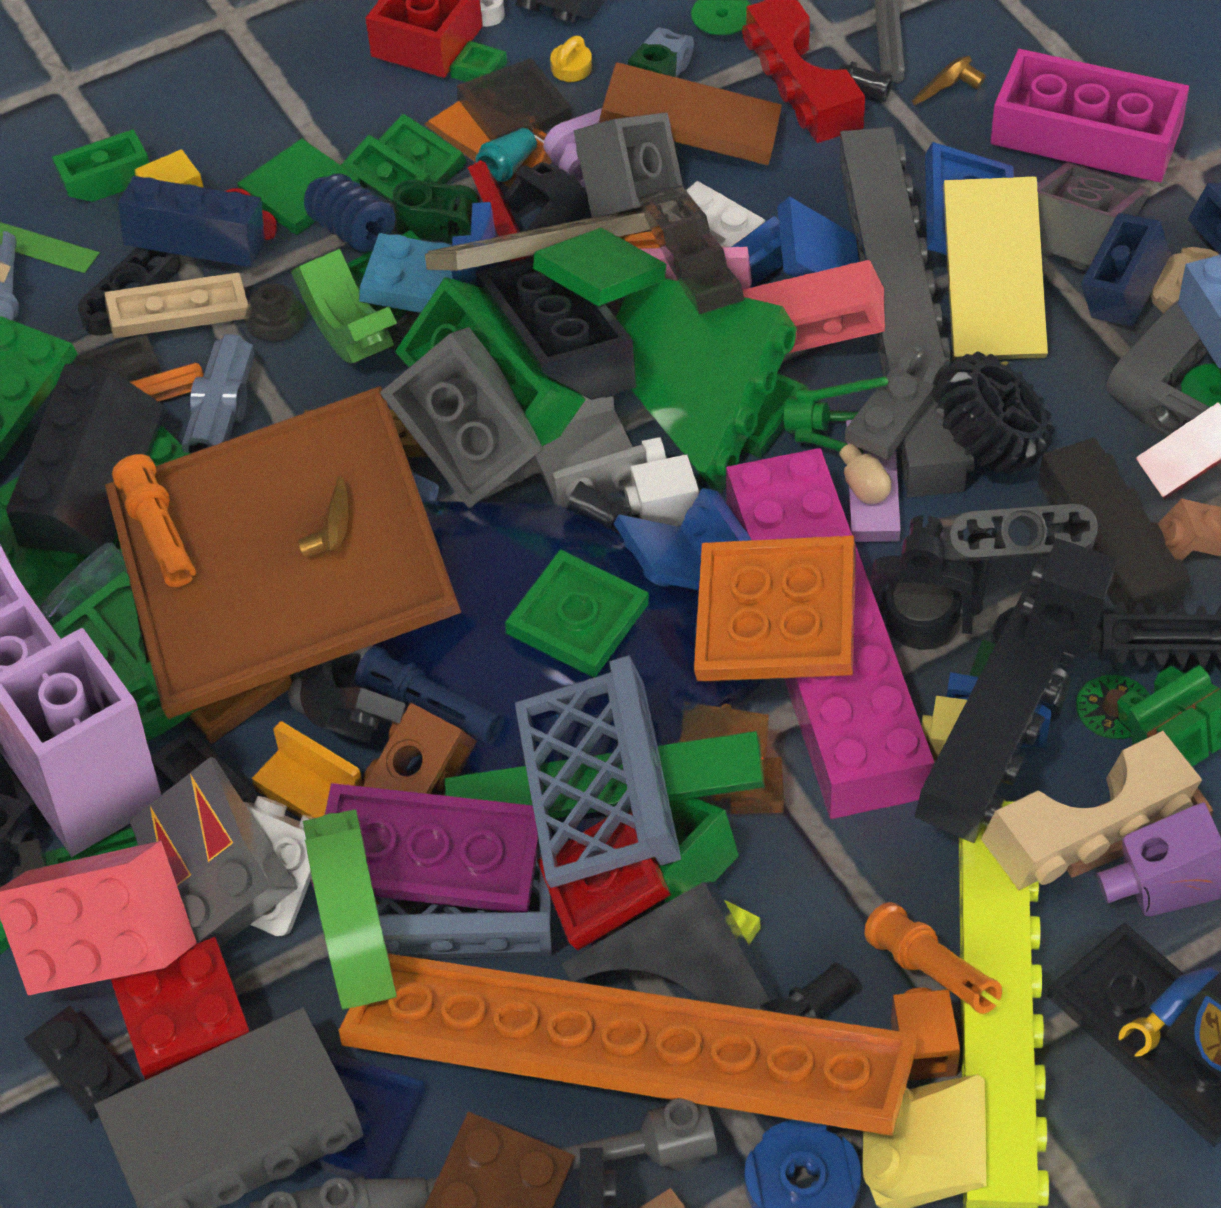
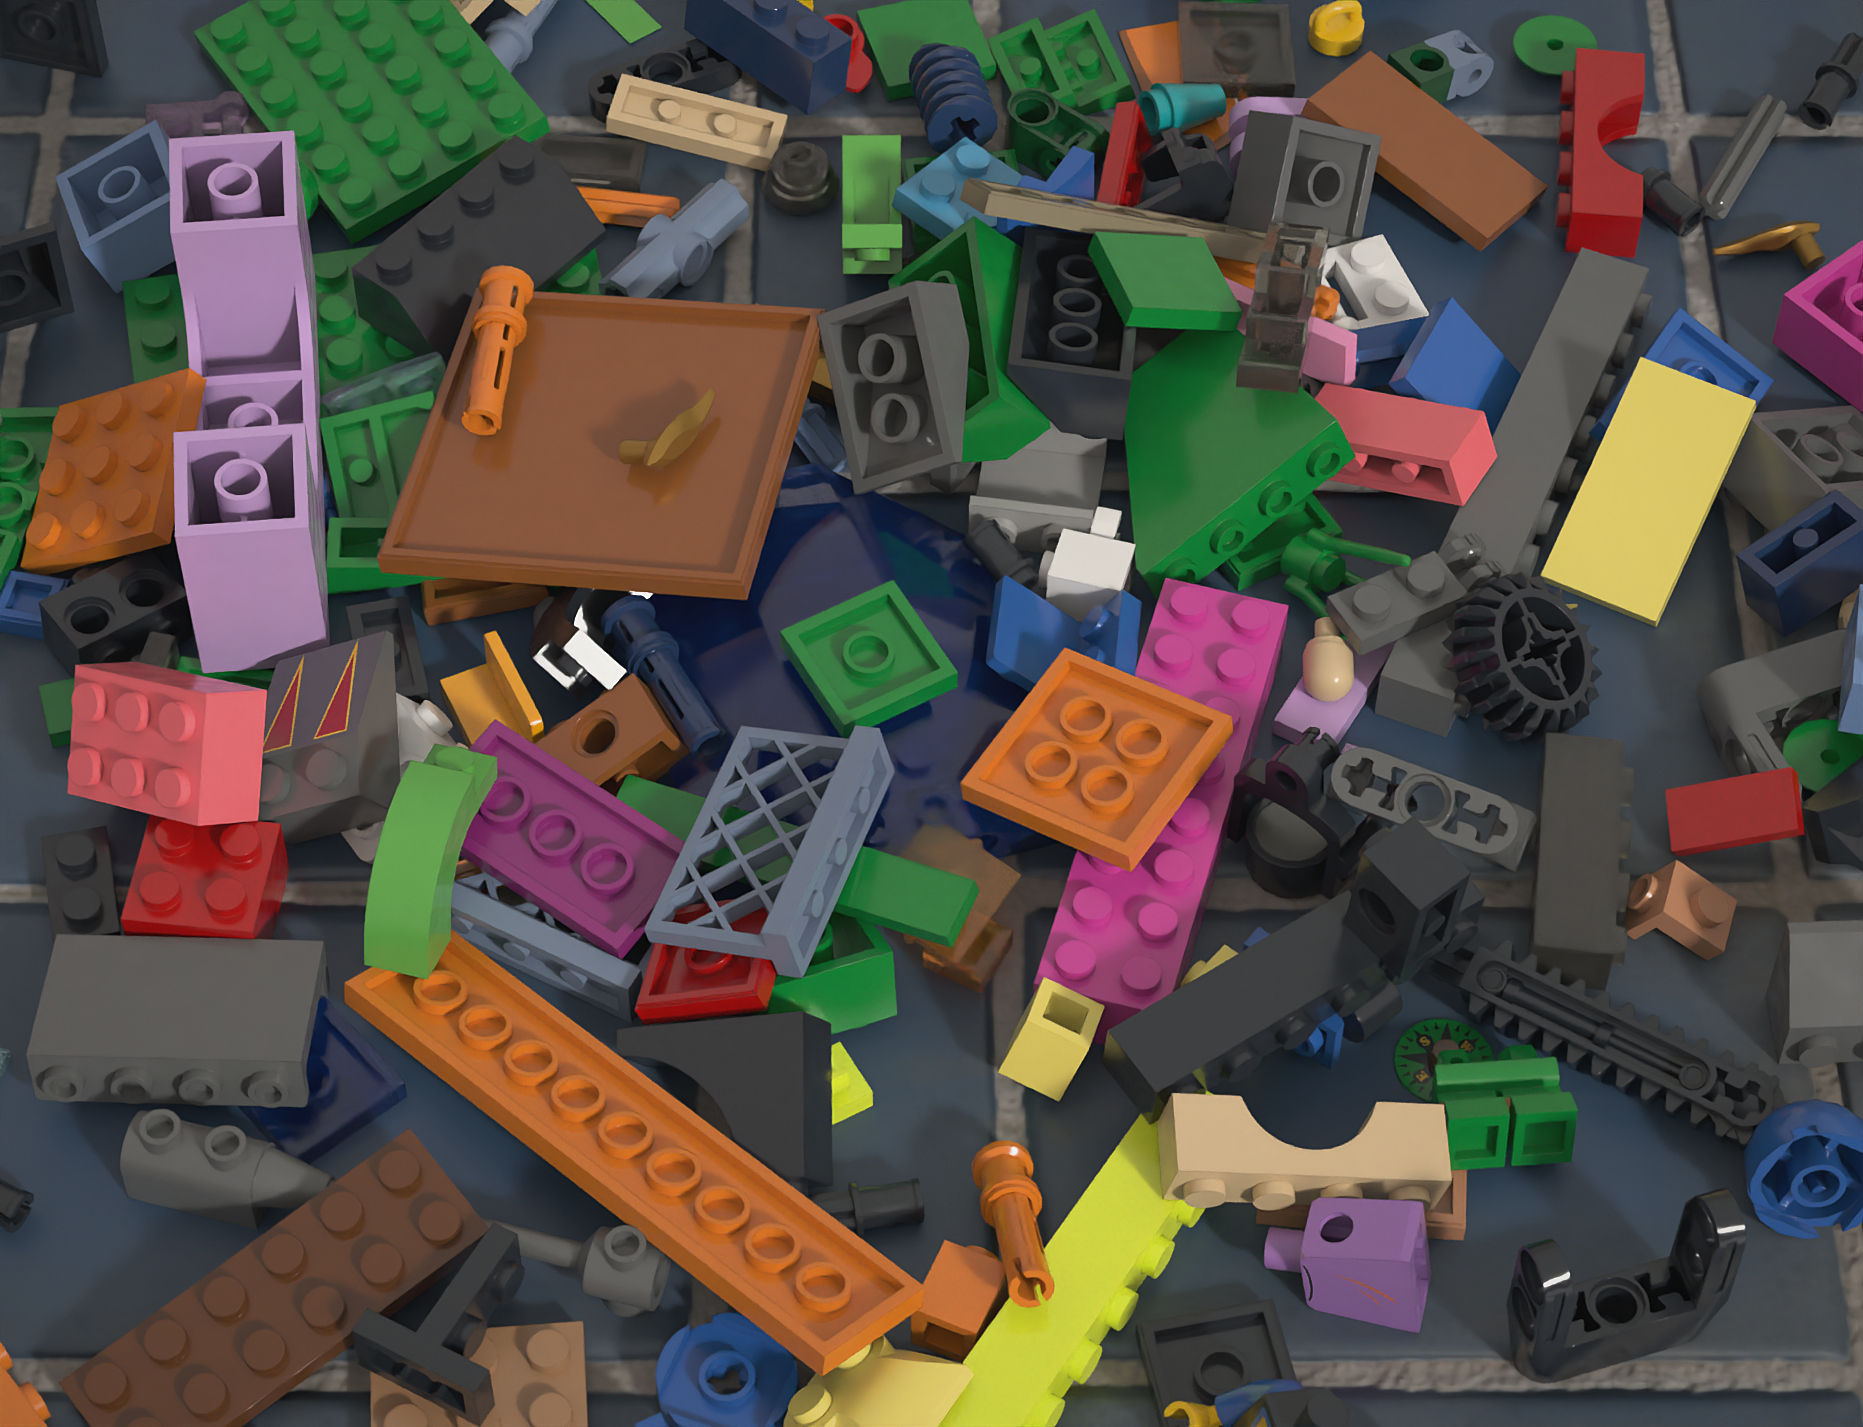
camera: 25 degrees right, 0 degrees up
none -> light yellow brick [998,977,1105,1101]

